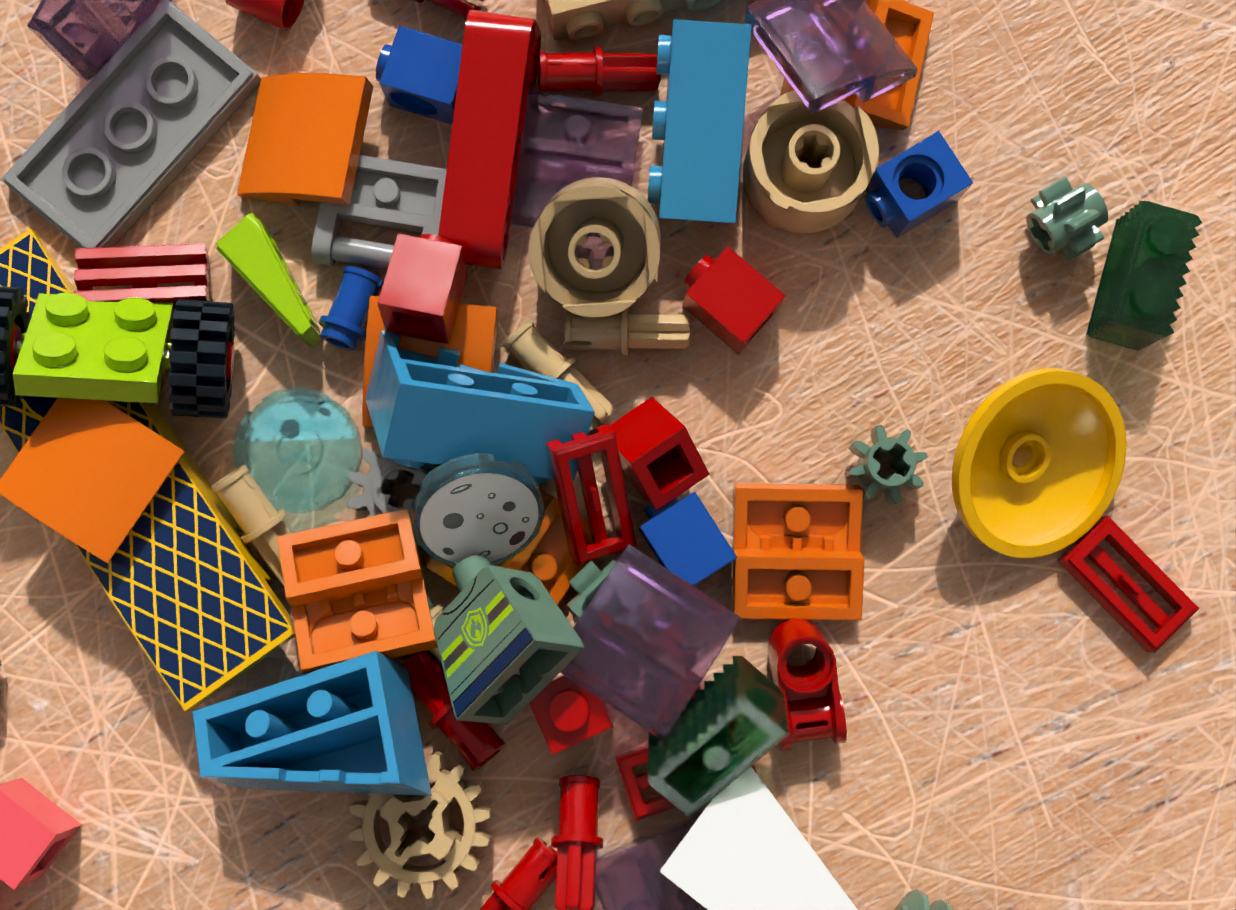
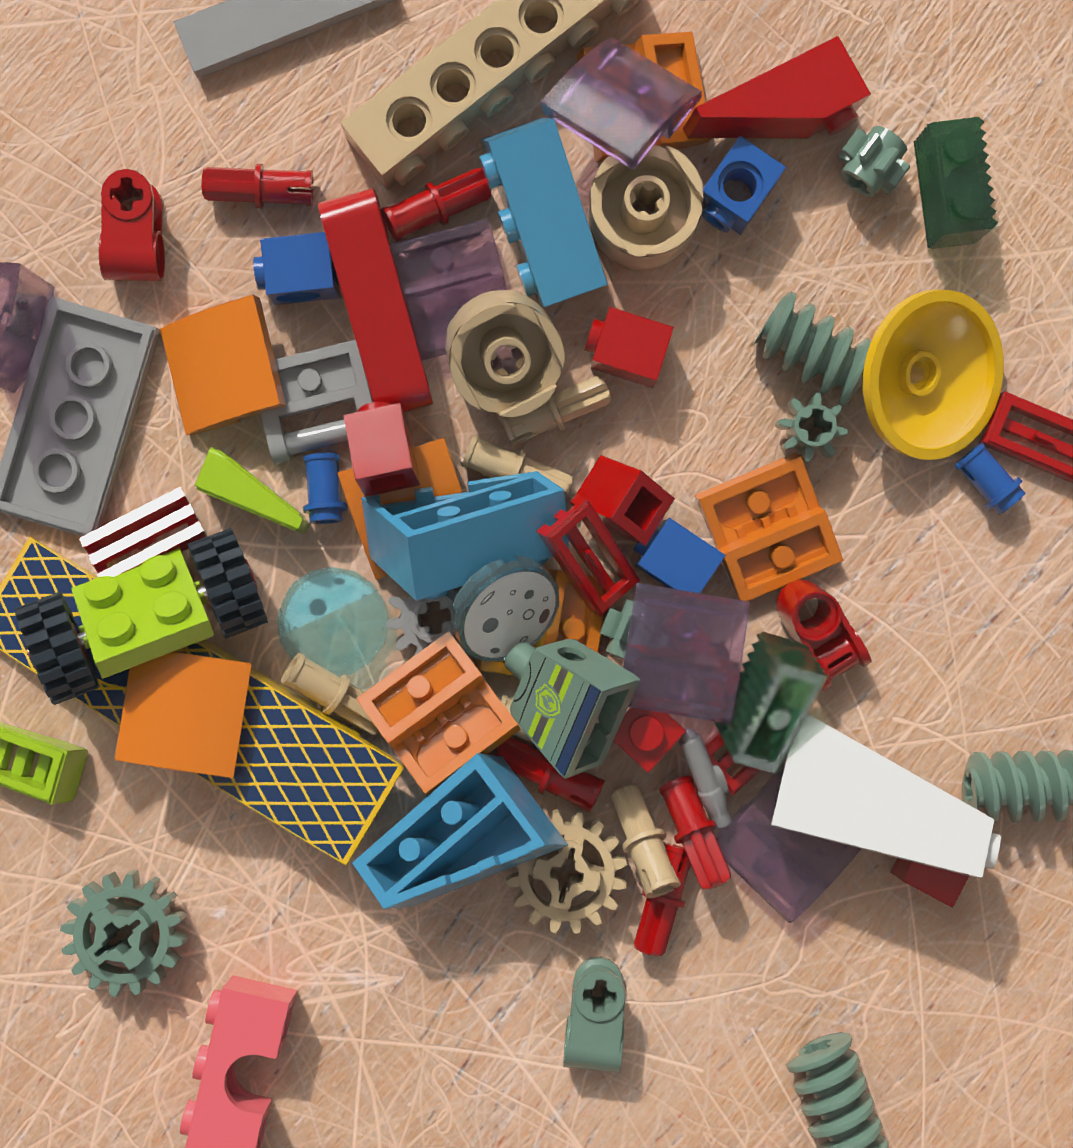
camera: 25 degrees left, 5 degrees up
none -> tan axle [611,784,680,898]
none -> light grey piece [679,728,732,828]
none -> red slope [682,36,871,139]
none -> sand green piece [751,291,872,407]
none -> blue pin [954,442,1026,515]

